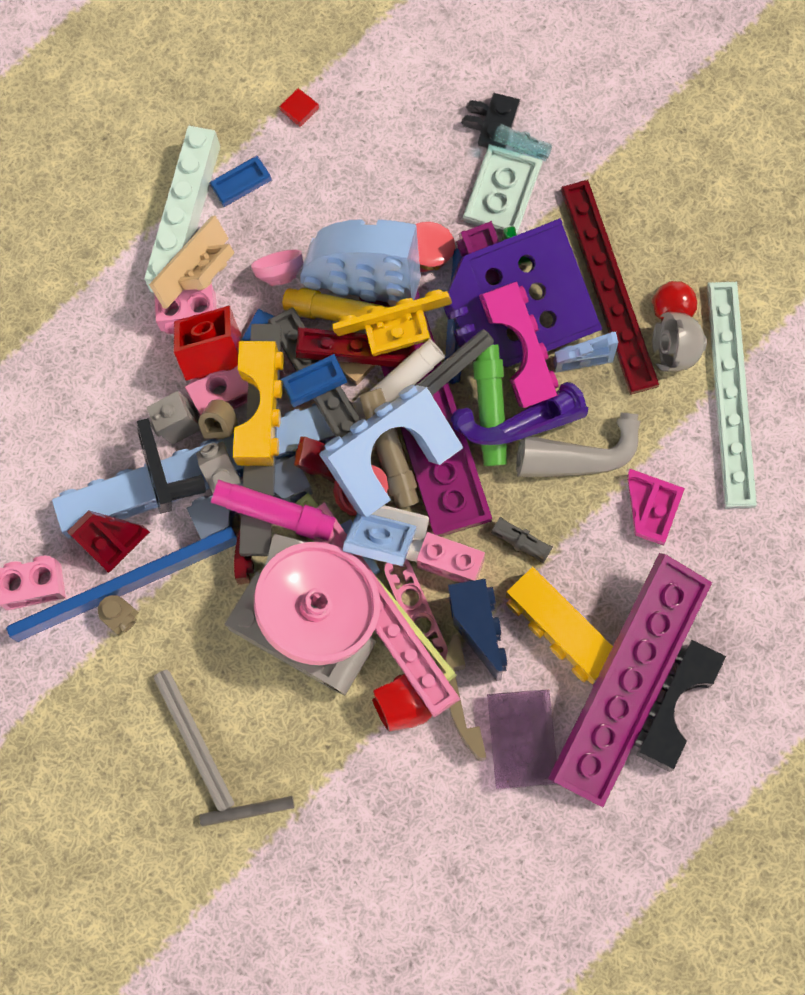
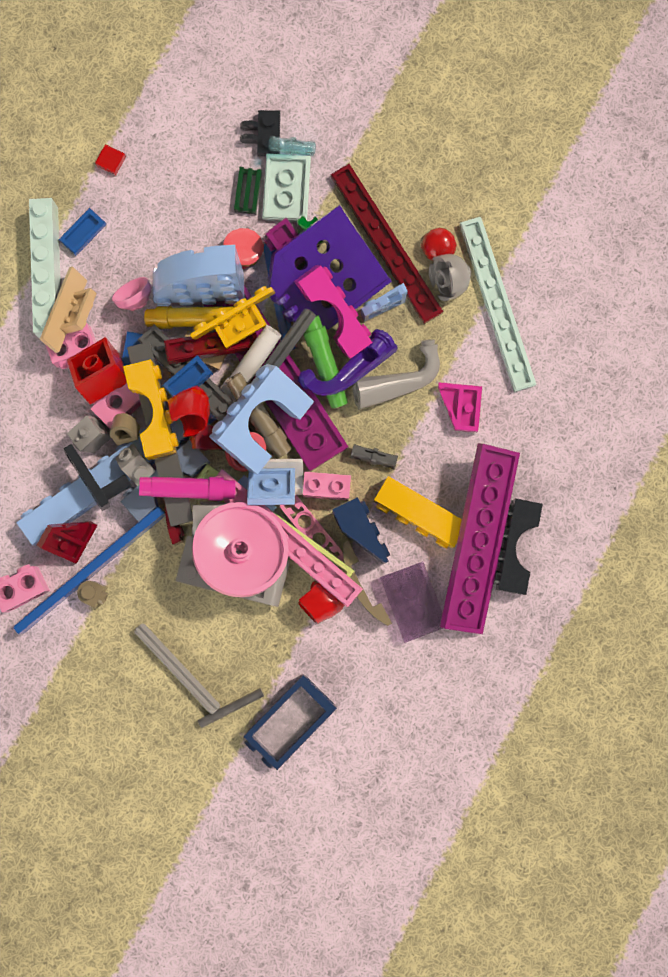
camera: 25 degrees left, 10 degrees up
none -> red piece [167,386,210,437]
none -> dark green tile [234,167,262,215]
none -> window [244,674,337,770]

